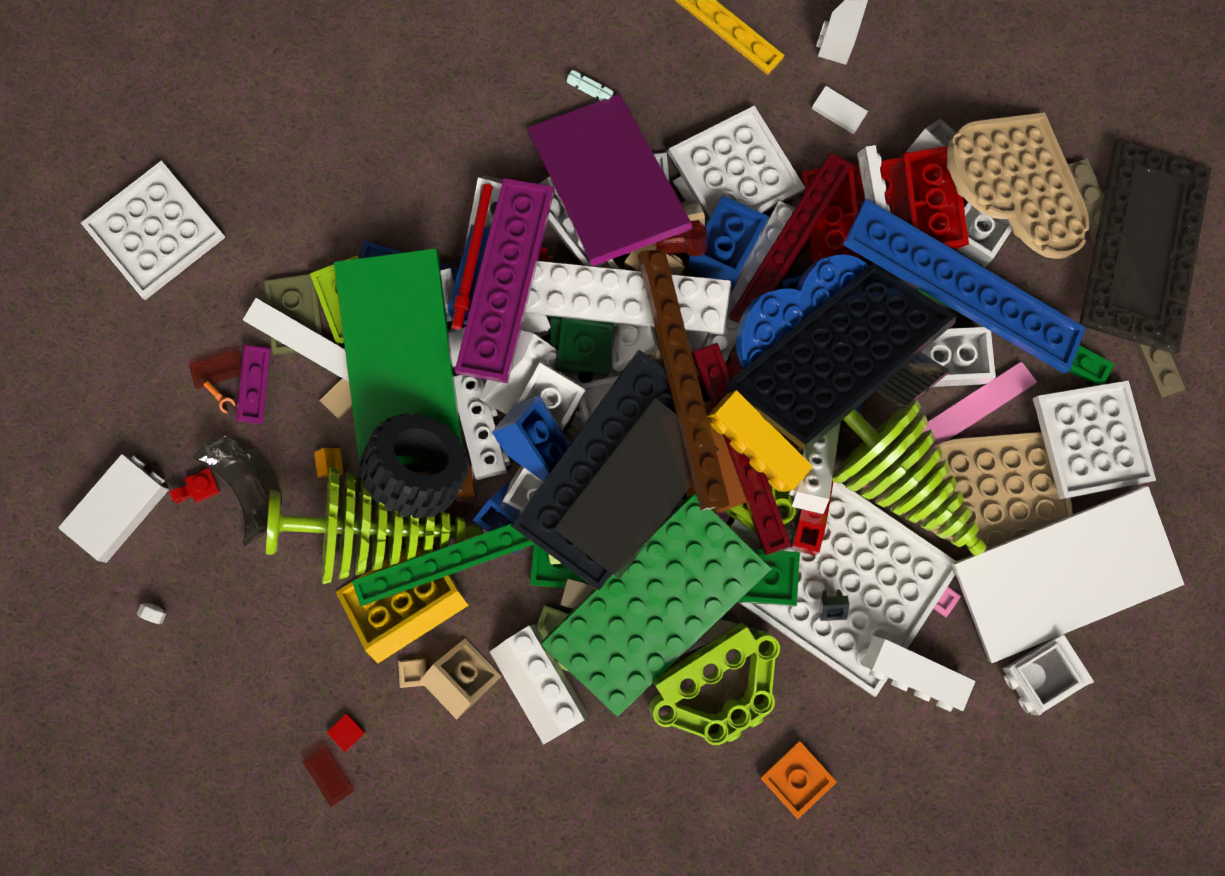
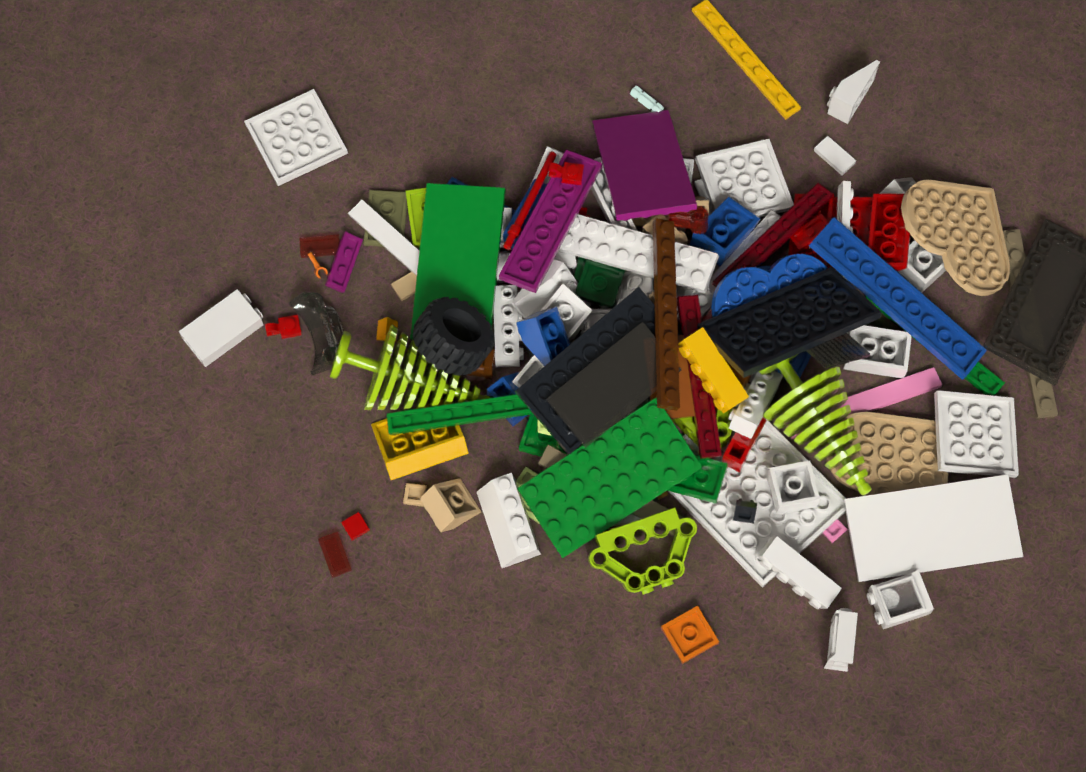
camera: 15 degrees right, 10 degrees down
white tile [137,603,166,624] -> none
none -> red plate [549,162,584,185]
none -> white brick [767,460,820,515]
none -> red plate [790,213,829,253]
none -> white window [824,608,858,672]

